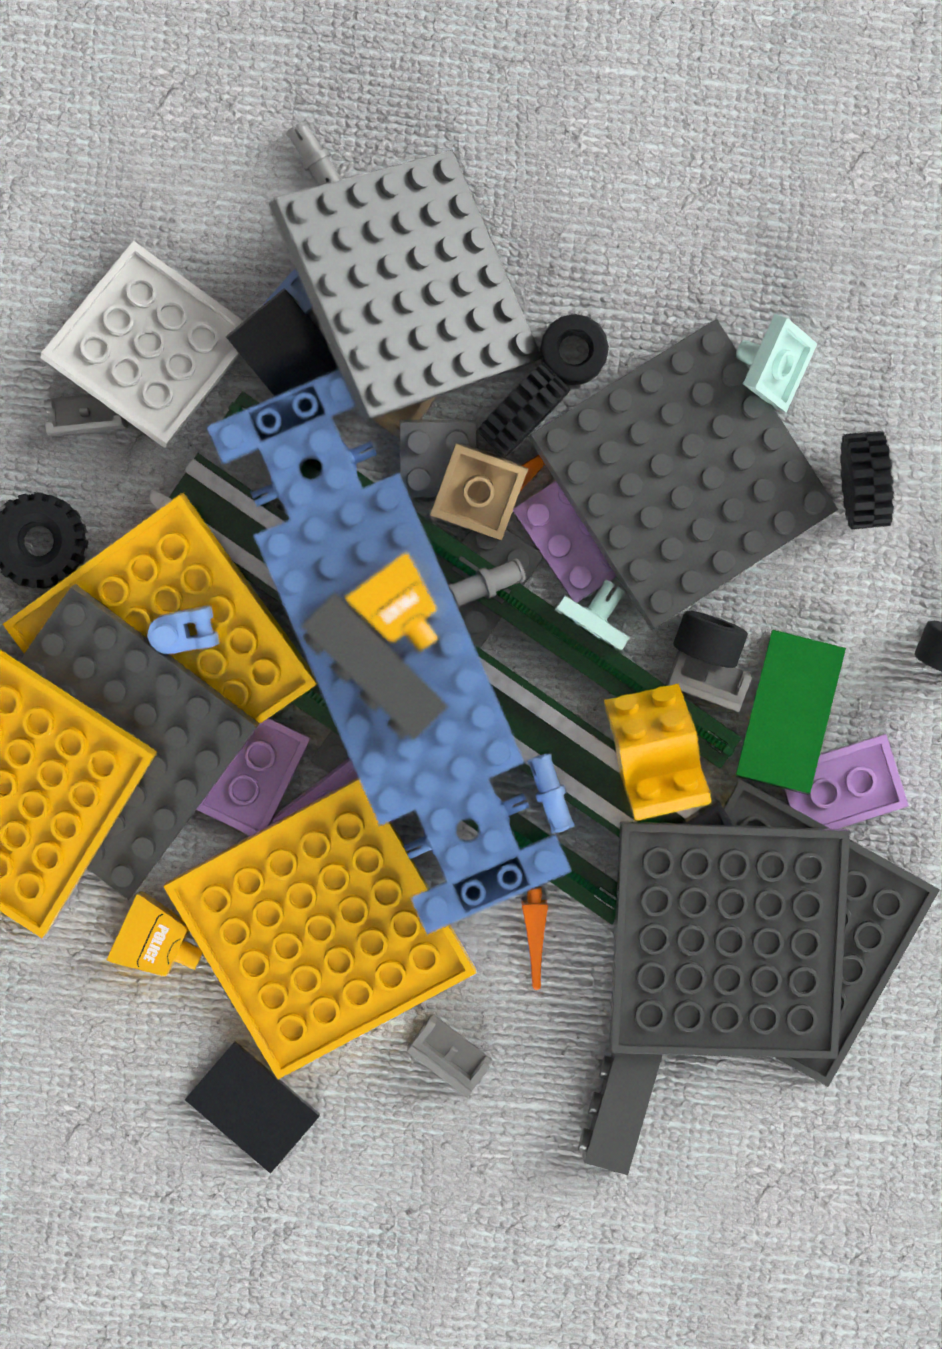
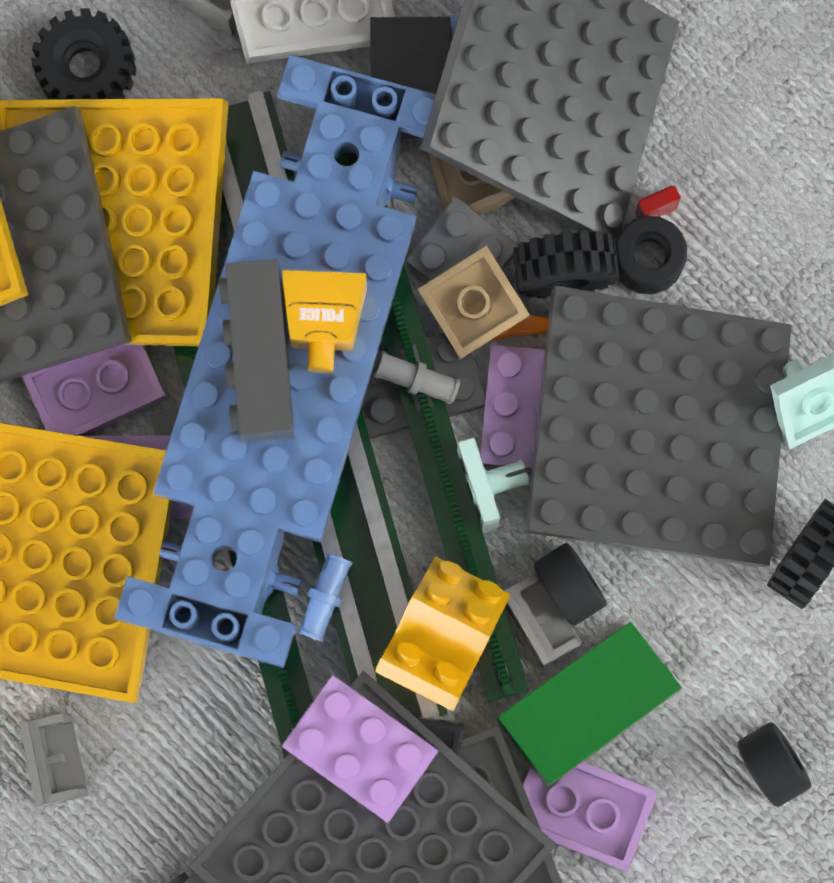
camera: 45 degrees right, 10 degrees down
light blue plate [148,605,220,654] -> none
orange piece [521,886,549,990] -> none
none -> lavender plate [282,675,439,823]
none -> red tile [635,185,681,219]

